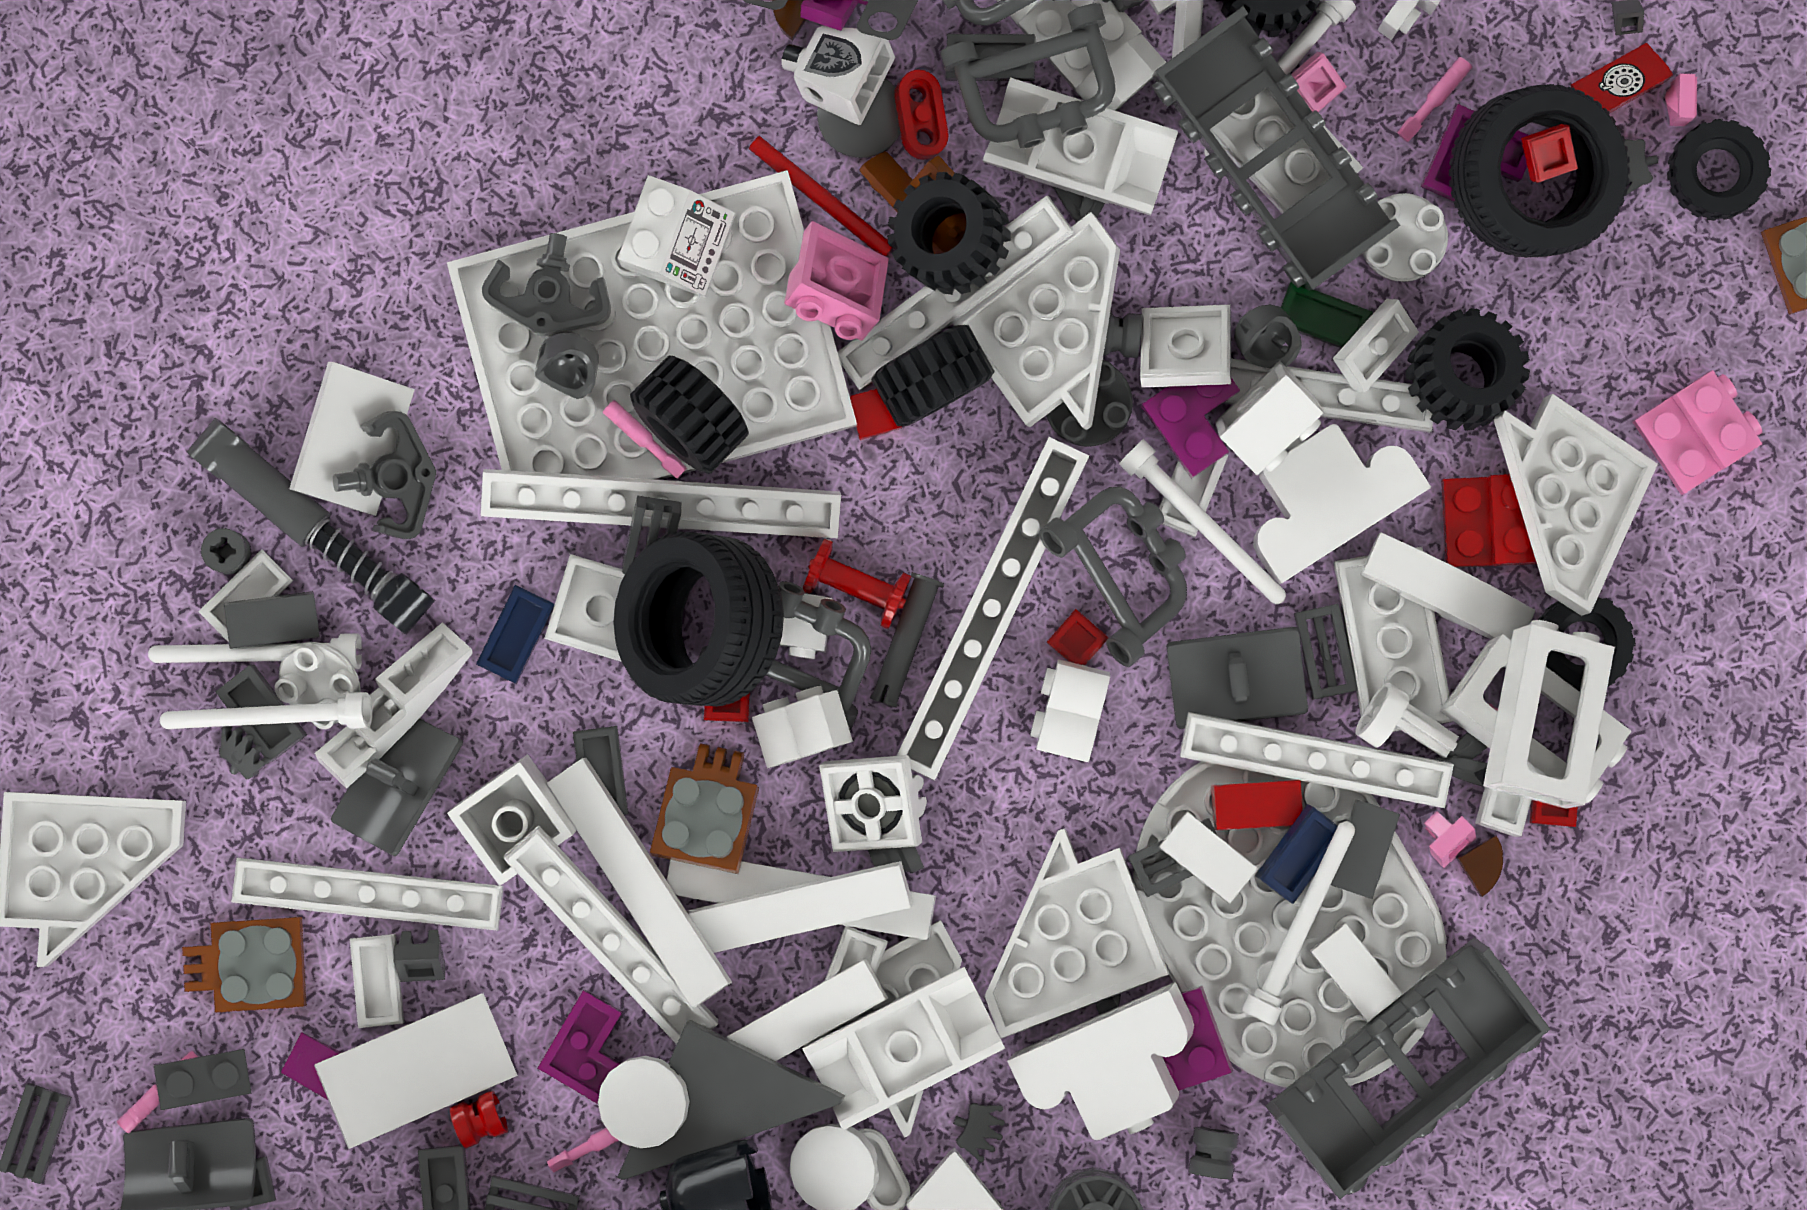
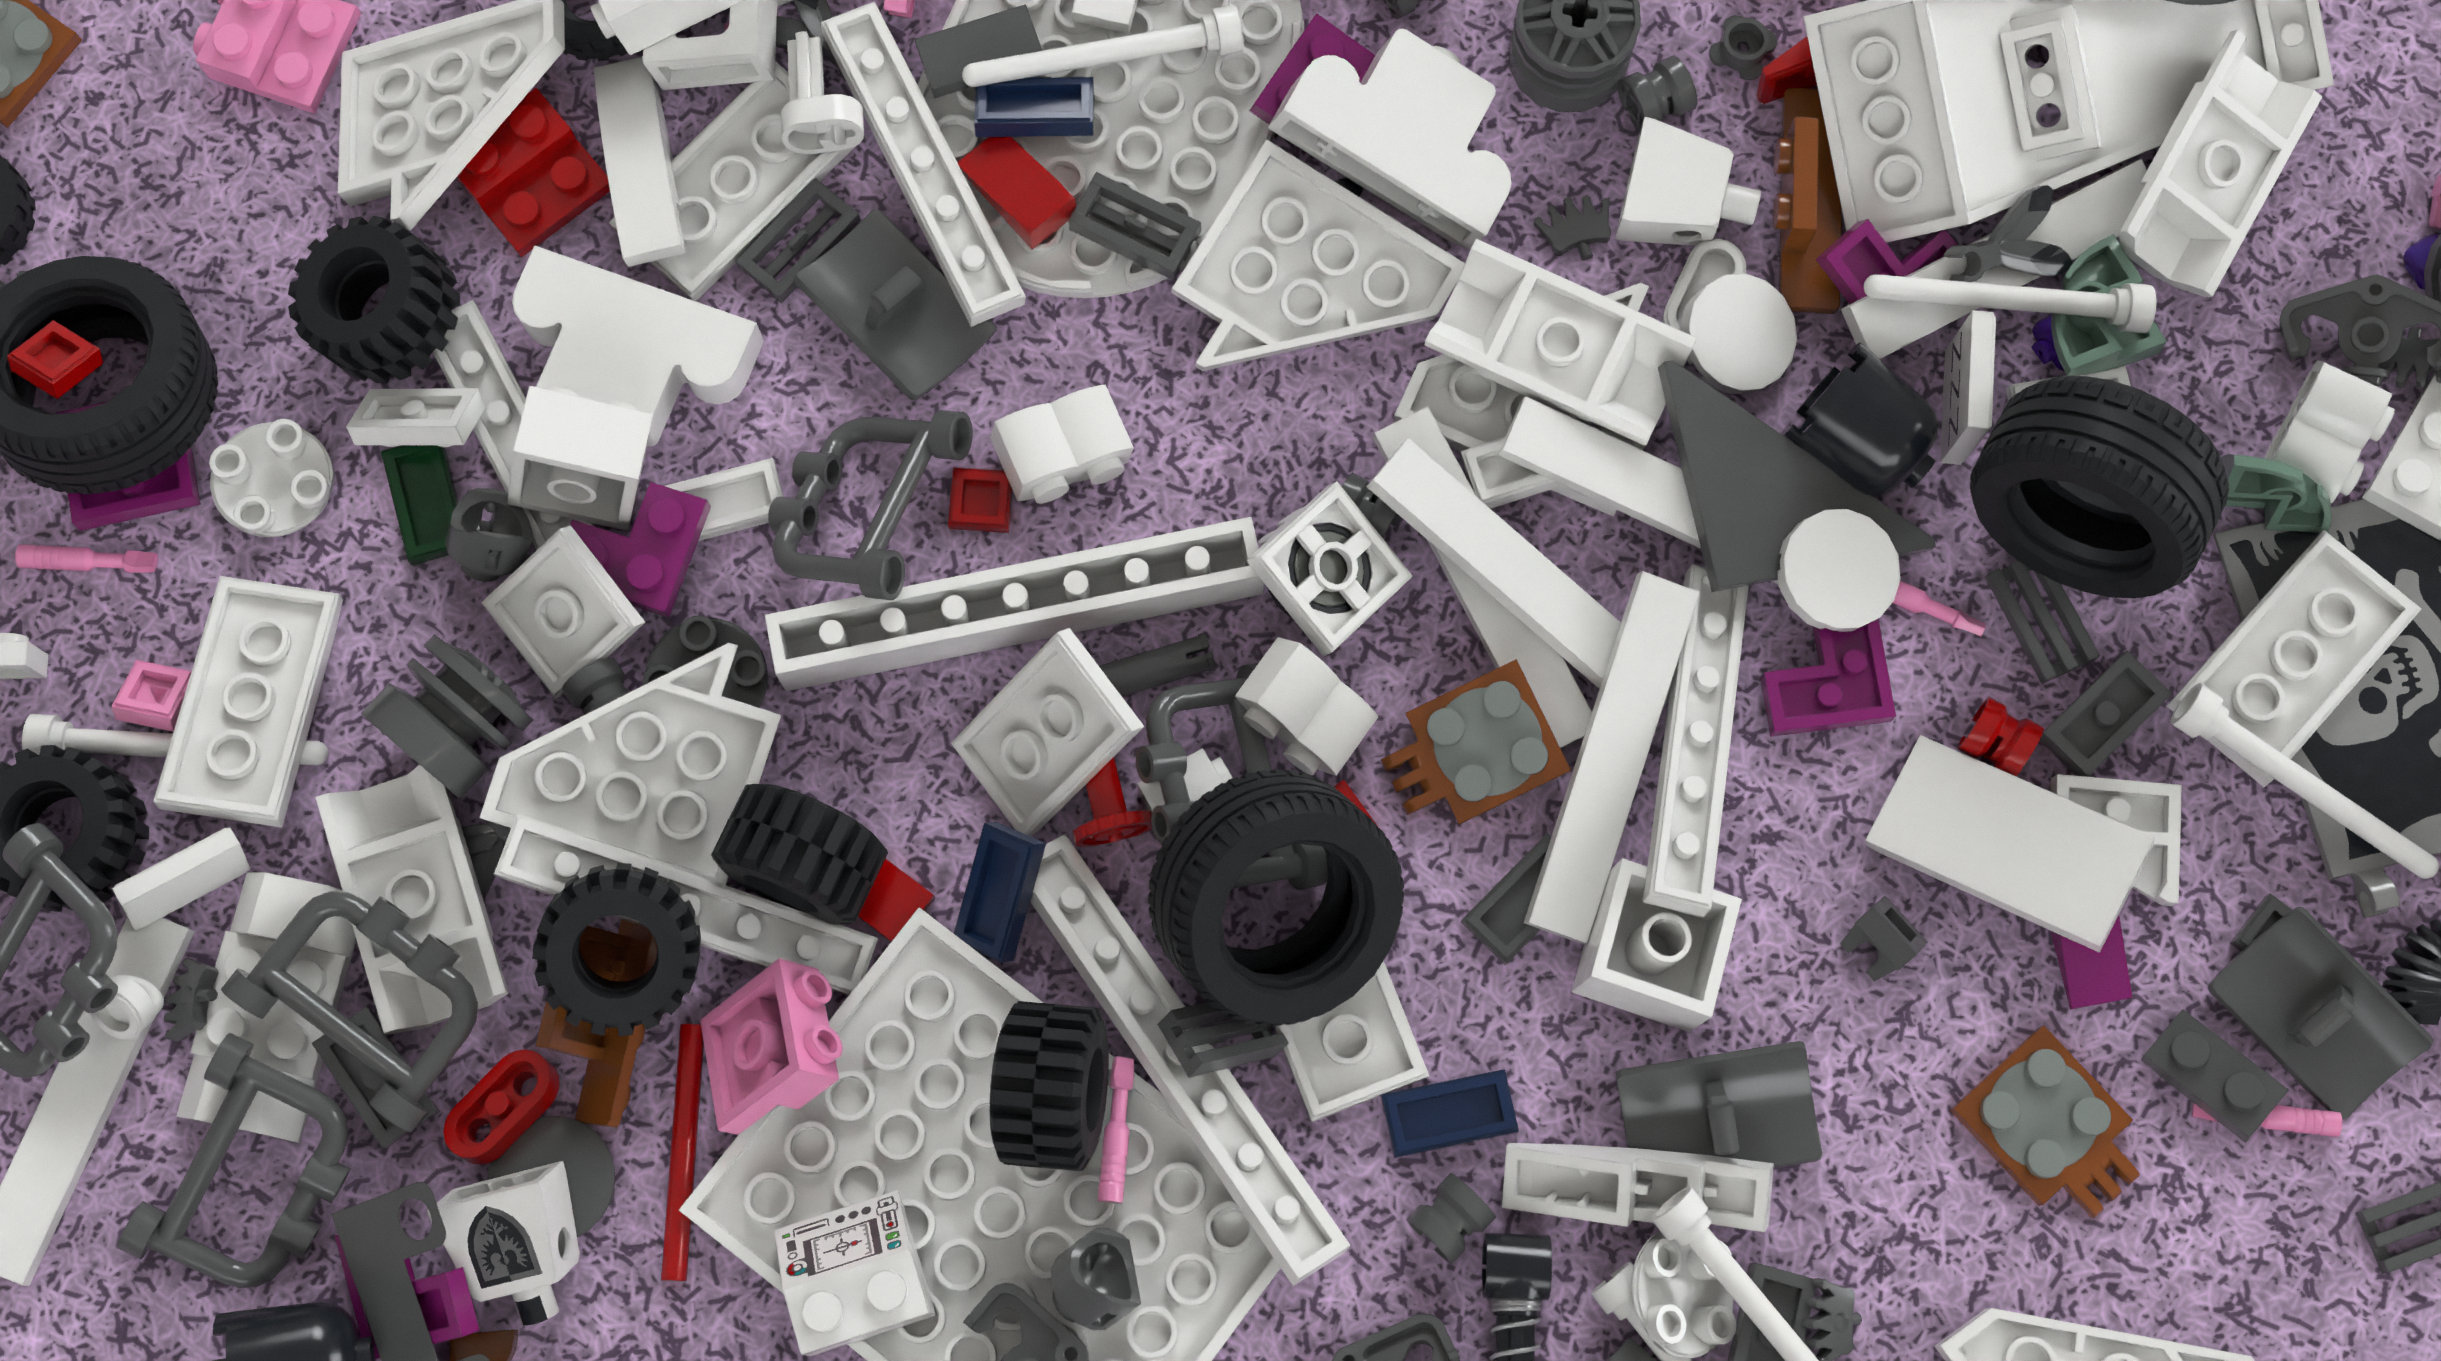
camera: 130 degrees left, 10 degrees down
white tile [231,858,504,931] -> none
white tile [350,934,404,1028] -> none
white piece [1119,439,1286,604] -> none
dark grey window [1152,7,1401,291] -> none
white tile [1159,812,1258,904] -> none
none -> dark grey wheel [361,634,533,799]
none -> white tile [951,628,1144,836]
none -> dark blue tile [953,822,1046,963]
none -> dark grey wheel [1406,1173,1496,1264]
none -> white wing [2050,774,2182,906]

